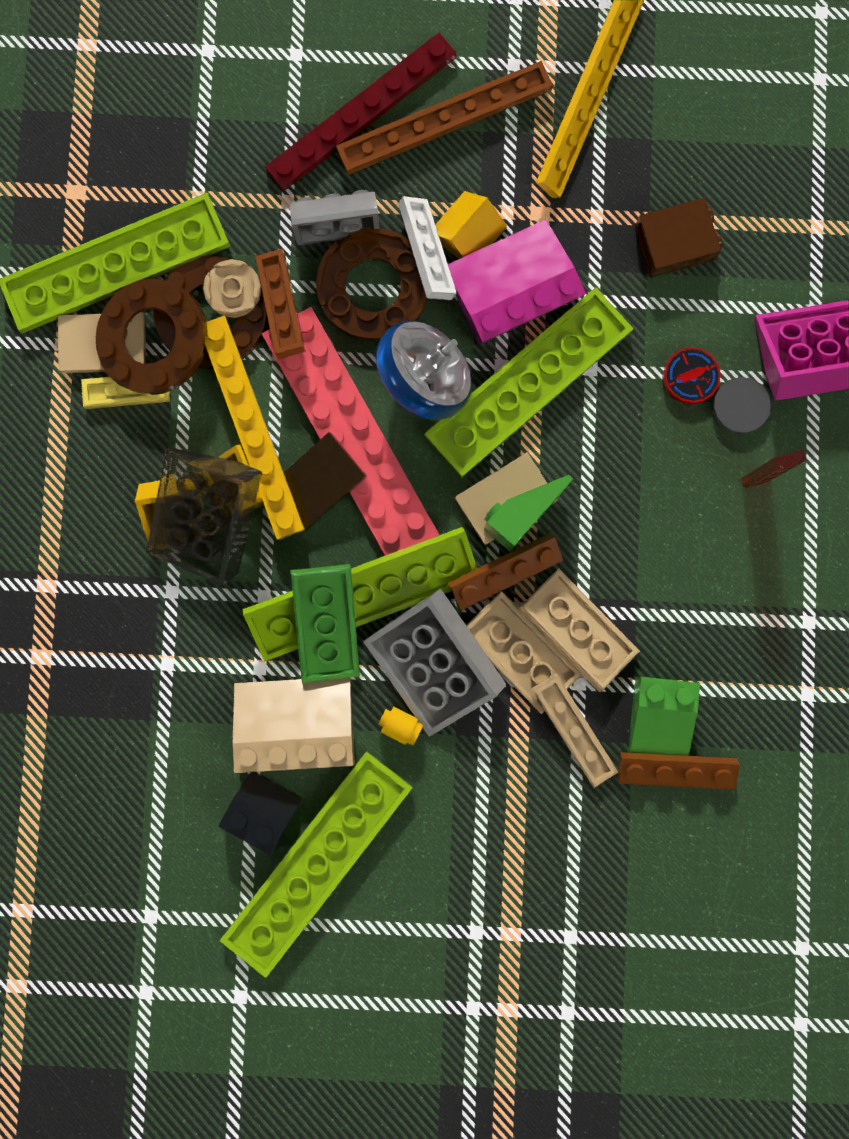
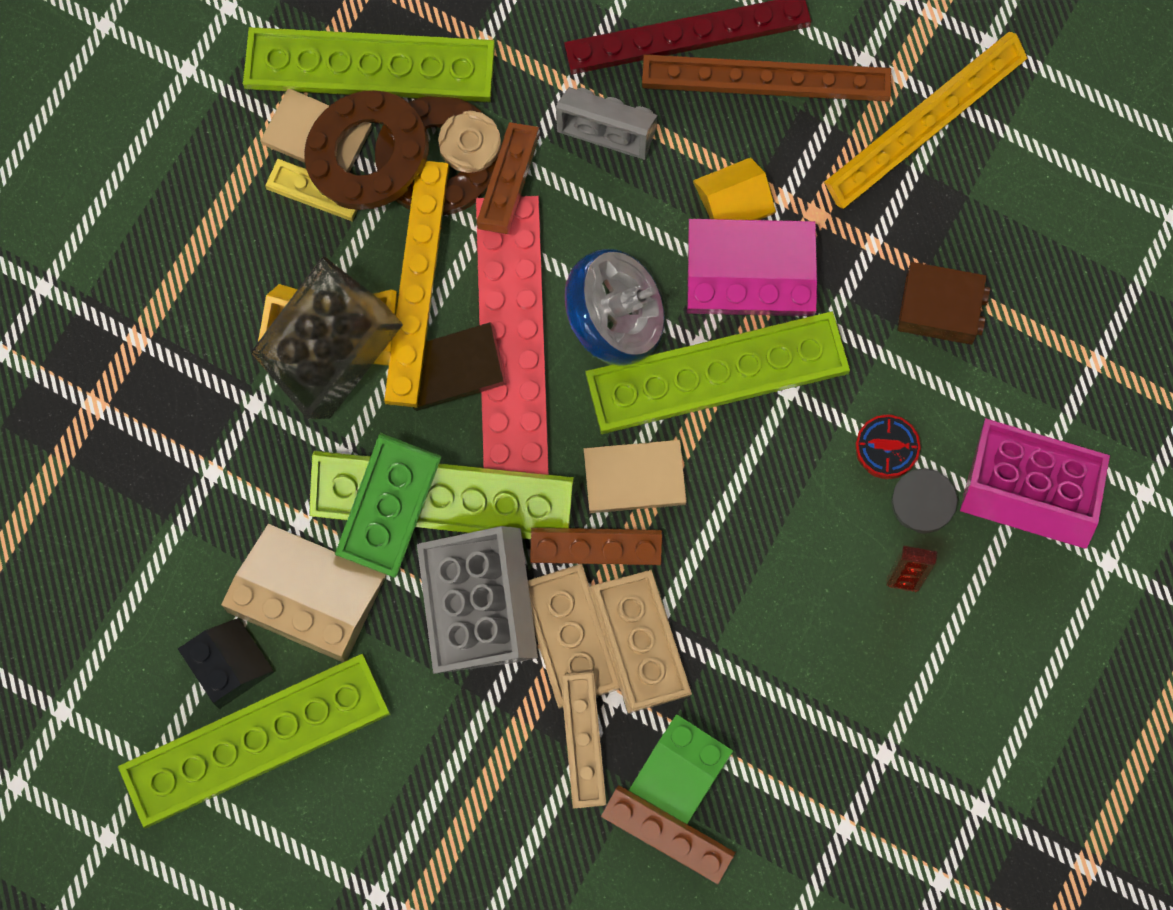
camera: 30 degrees right, 10 degrees down
reddish brown plate [316,228,428,341] -> none
yellow brick [378,706,423,746] -> none
white plate [398,196,457,300] -> none
bright green slope [484,475,573,552] -> none

